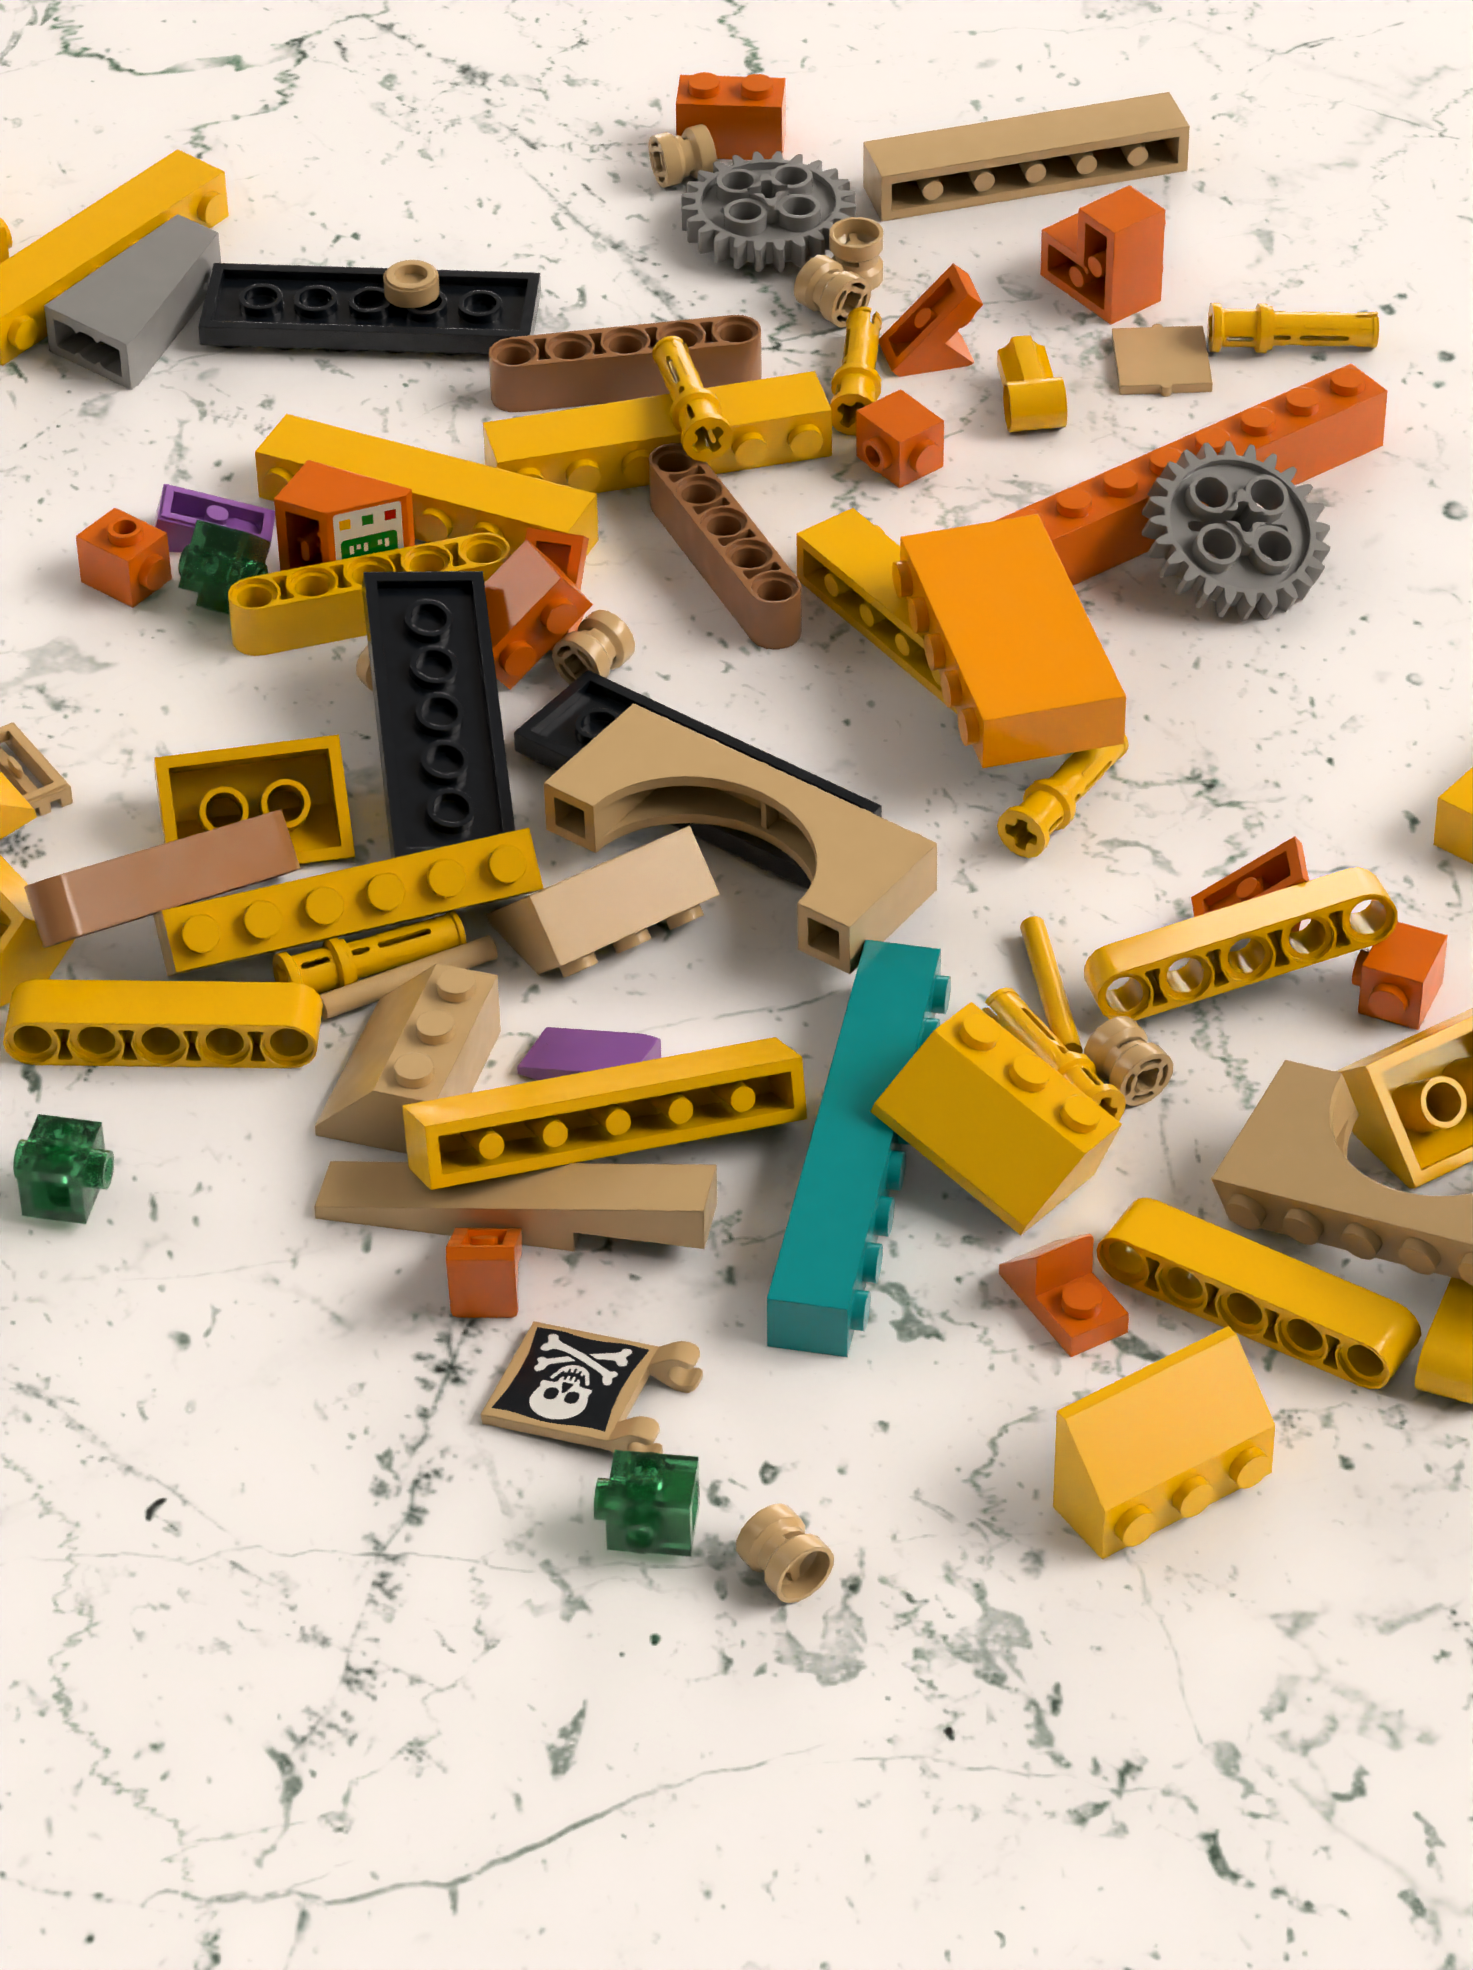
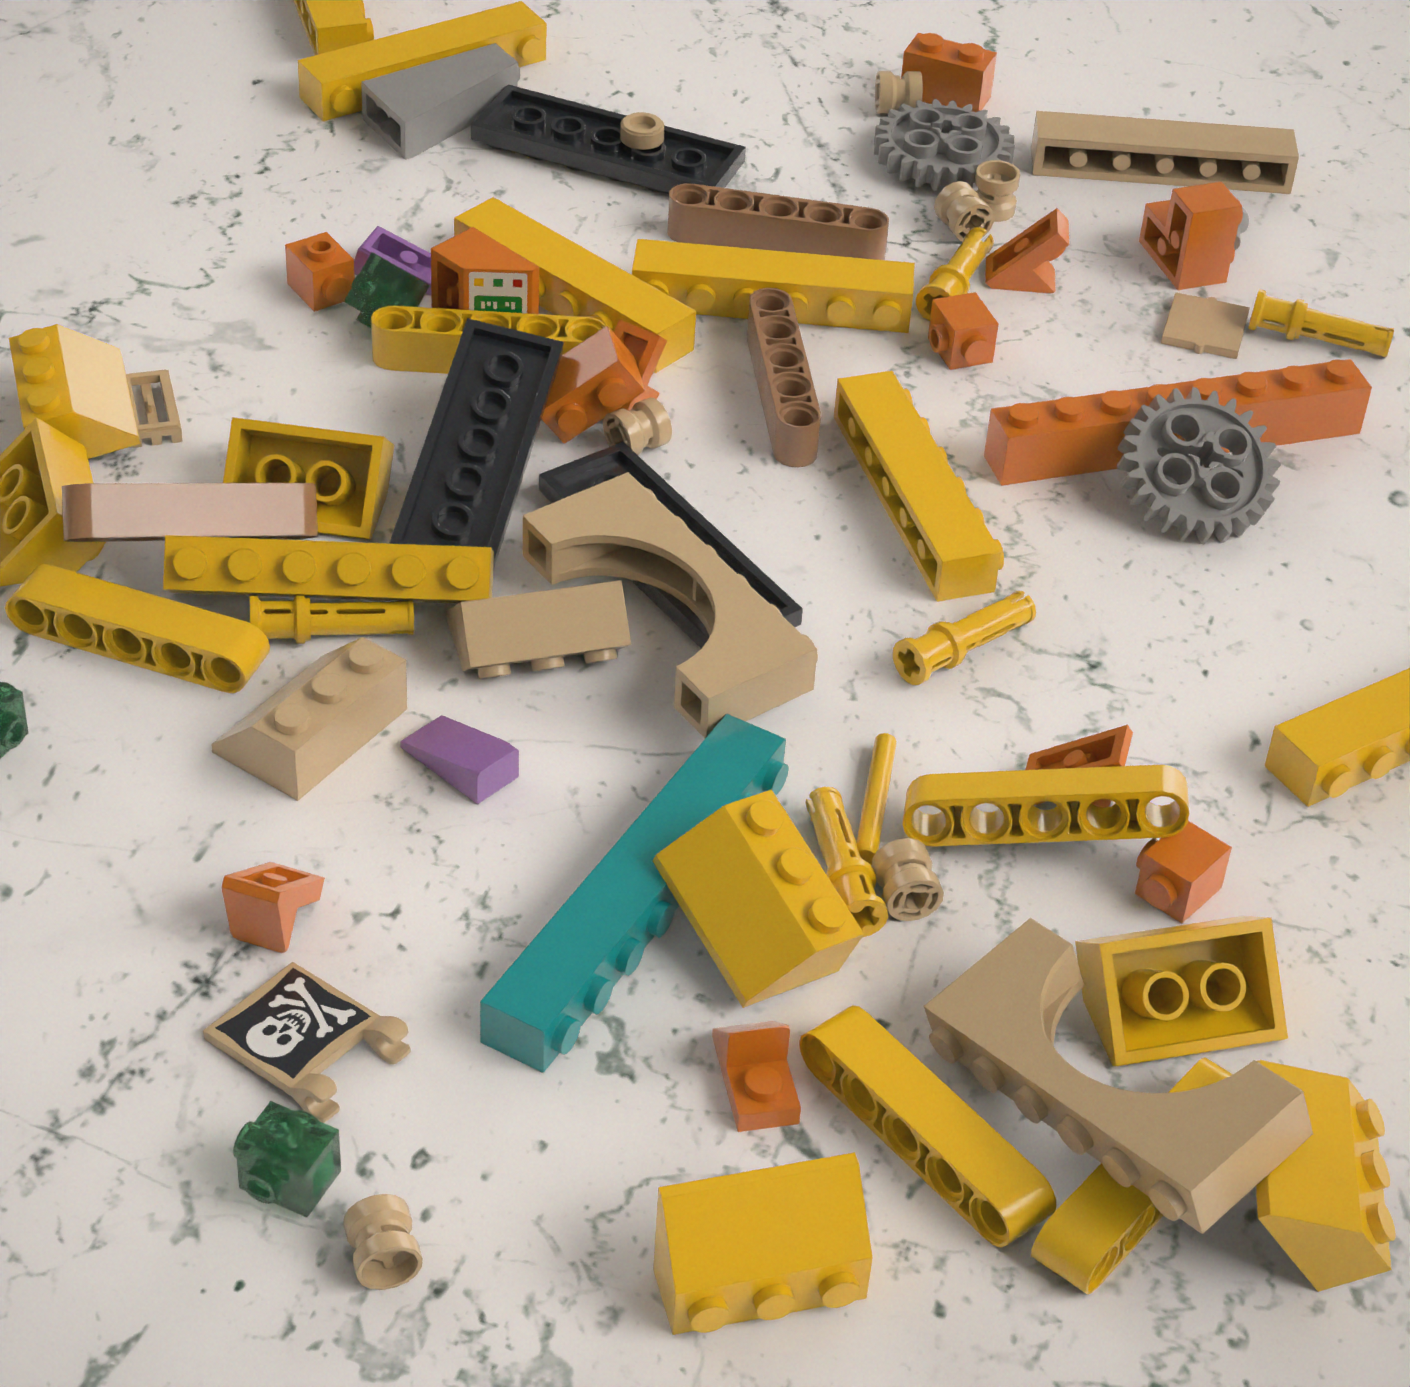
camera: 15 degrees right, 0 degrees up
tan slope [314,1161,717,1251] -> none
tan bar [320,935,498,1020] -> none
yellow brick [402,1037,807,1190] -> none
yellow pin [652,336,733,462] -> none
light orange brick [892,514,1126,768] -> none
yellow piece [997,335,1067,432] -> none

